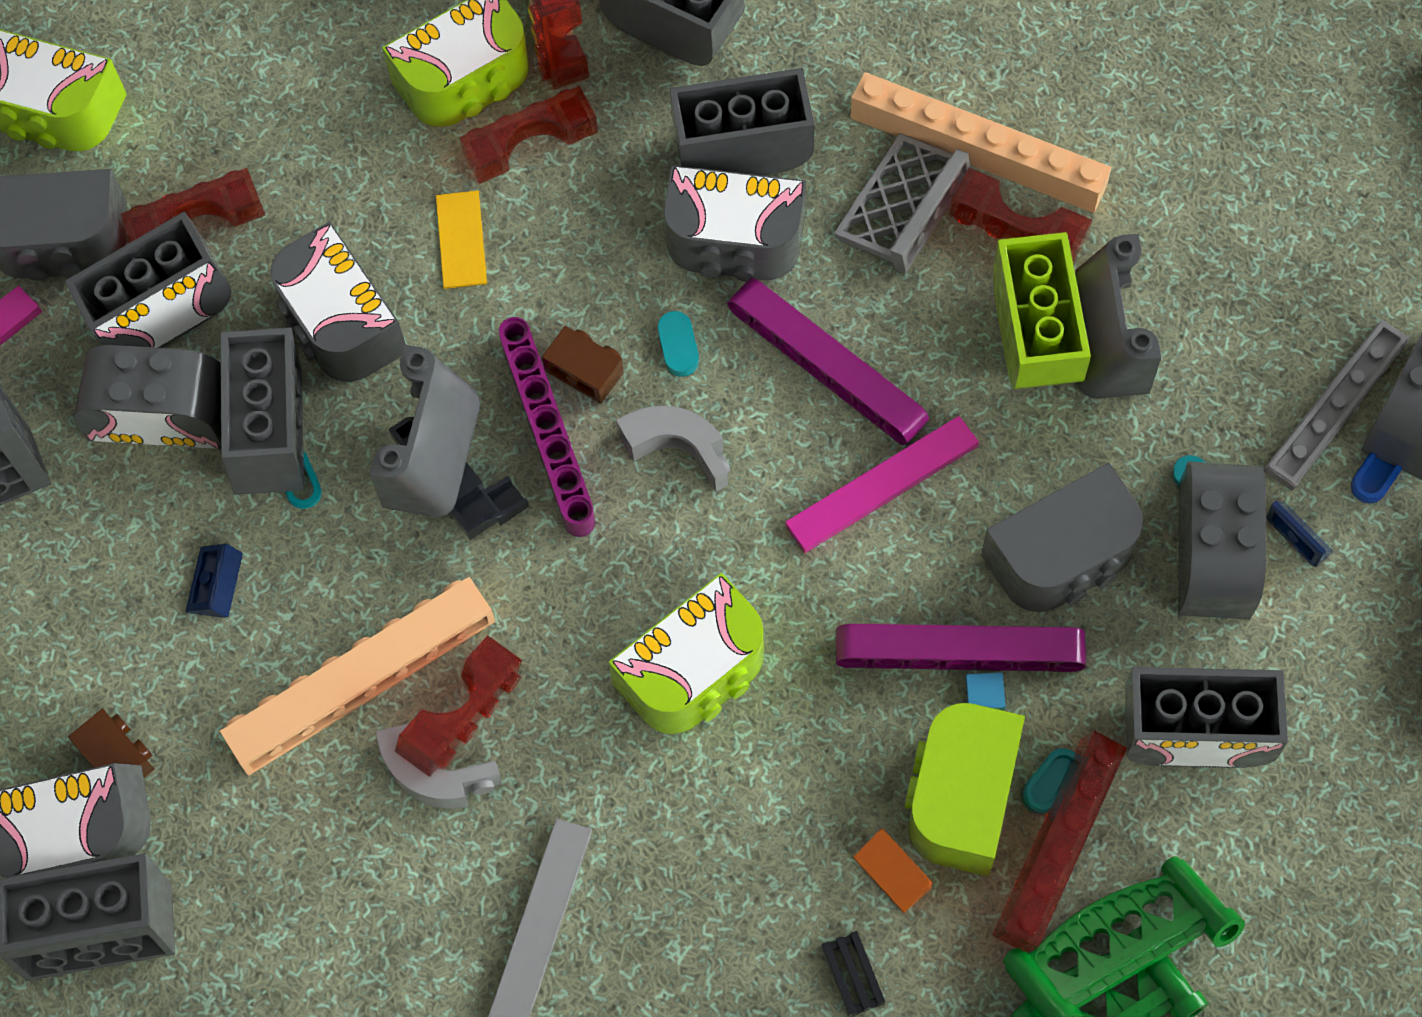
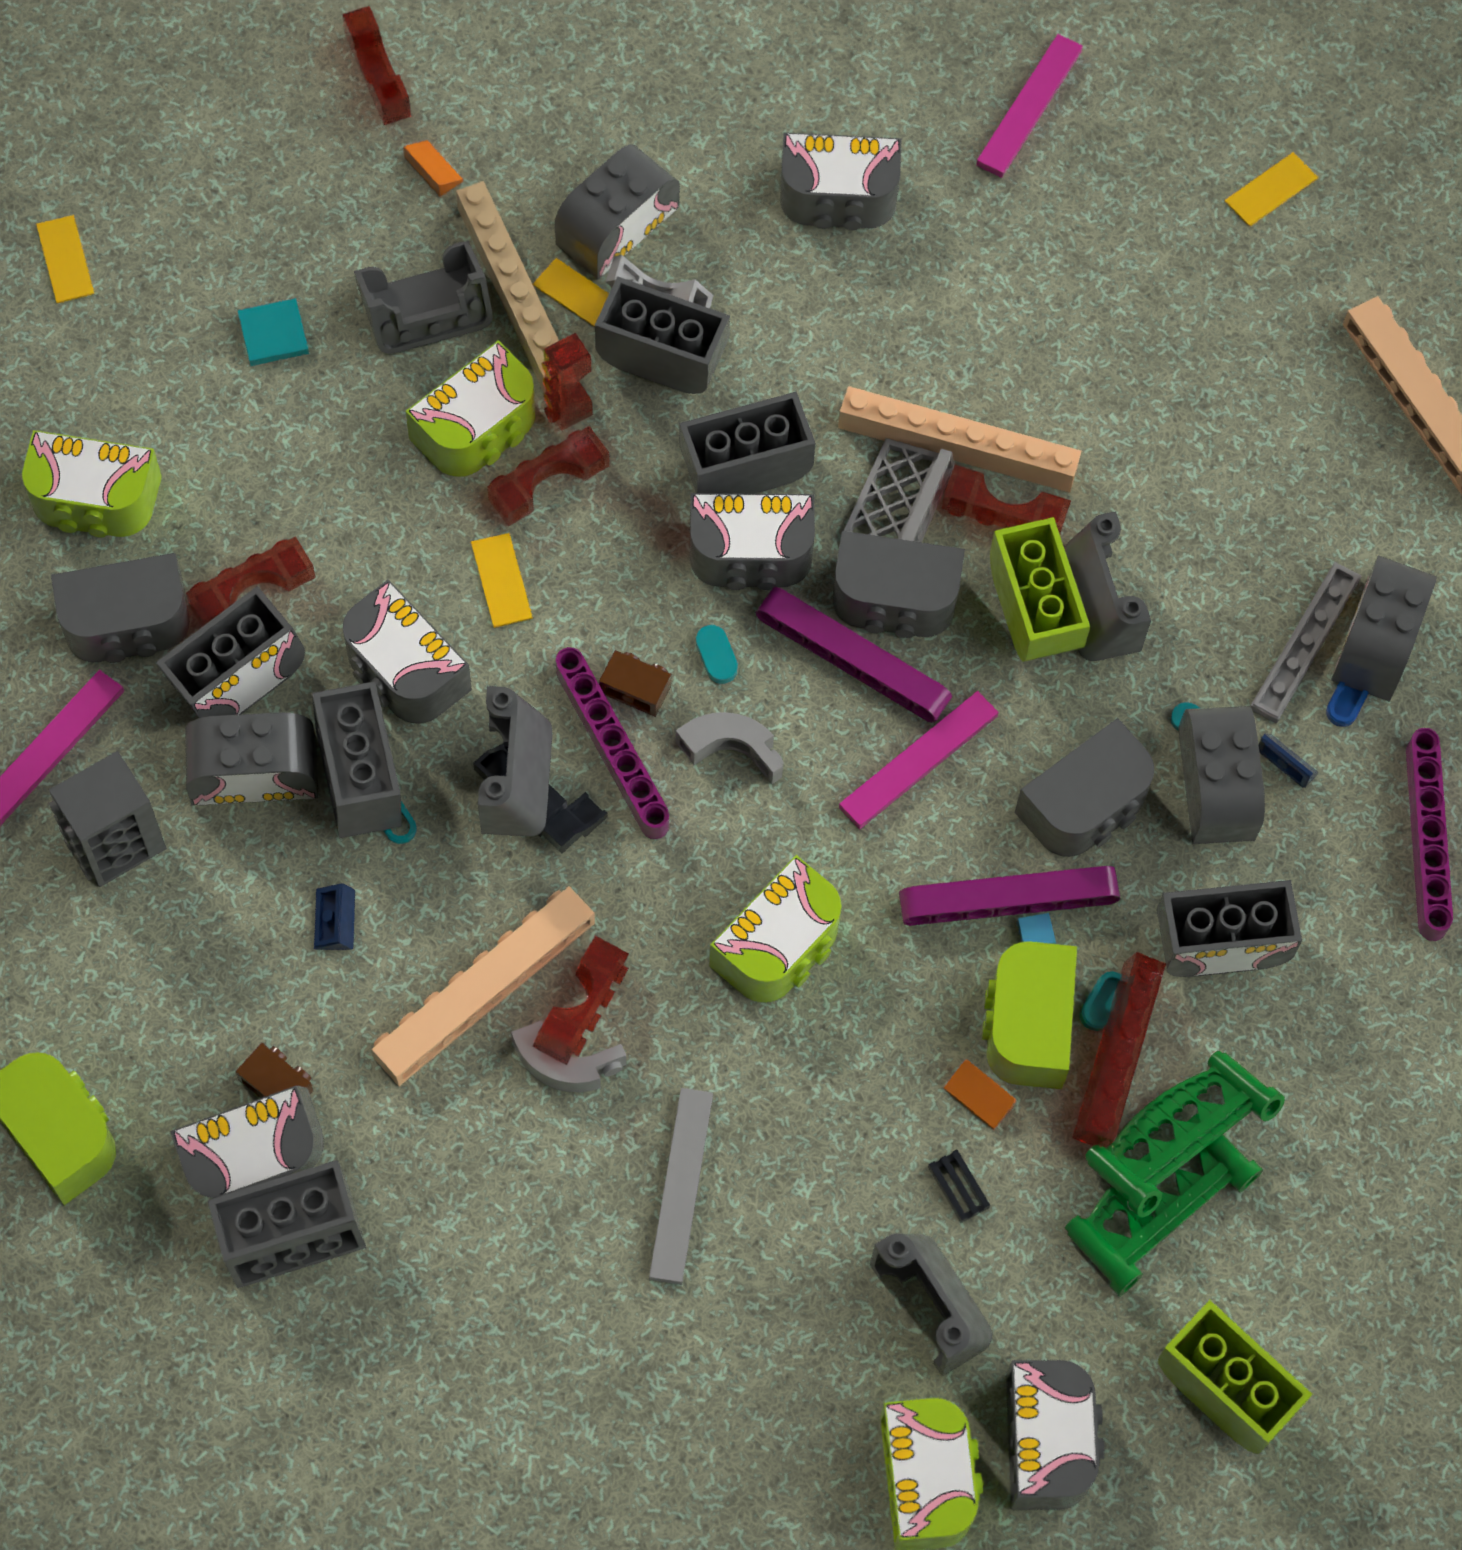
camera: 15 degrees left, 0 degrees up
none -> dark grey brick [832,531,965,638]

